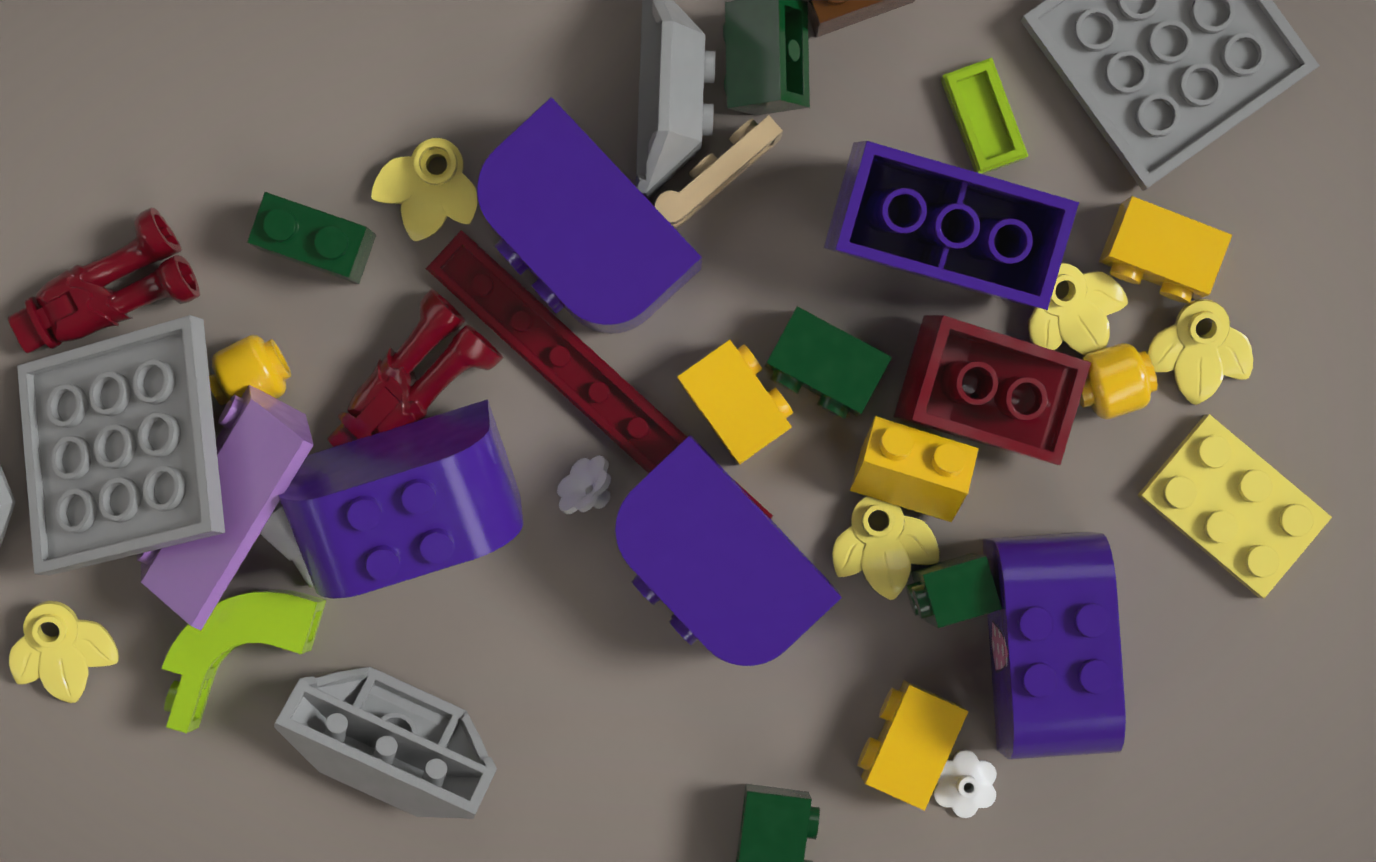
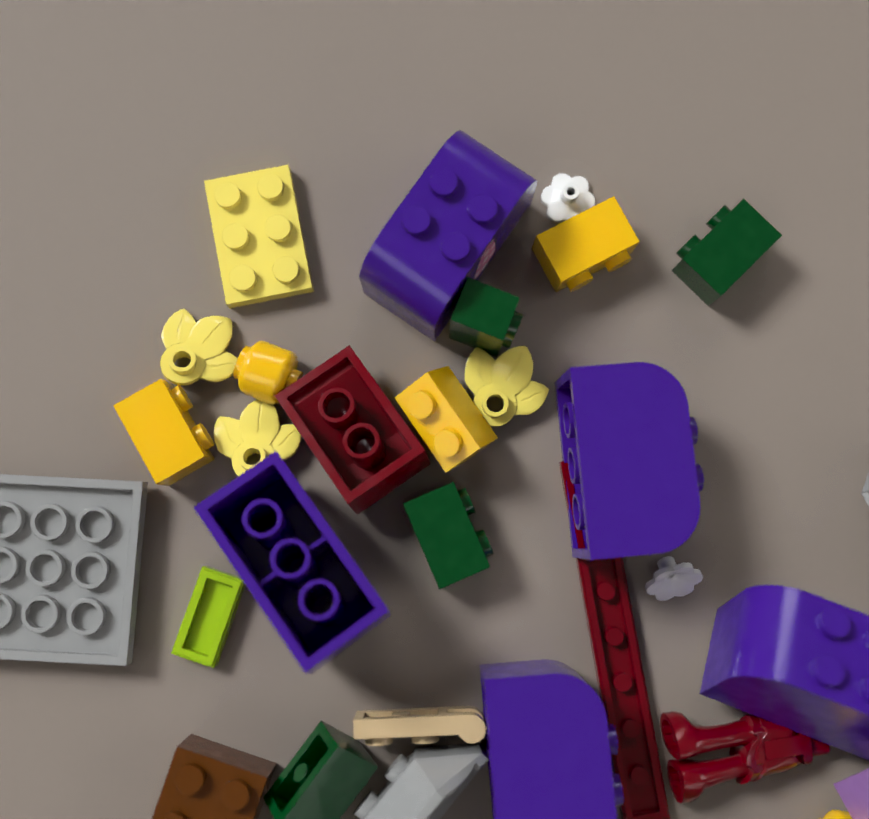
camera: 140 degrees left, 5 degrees down
yellow brick [677,340,794,465] -> none

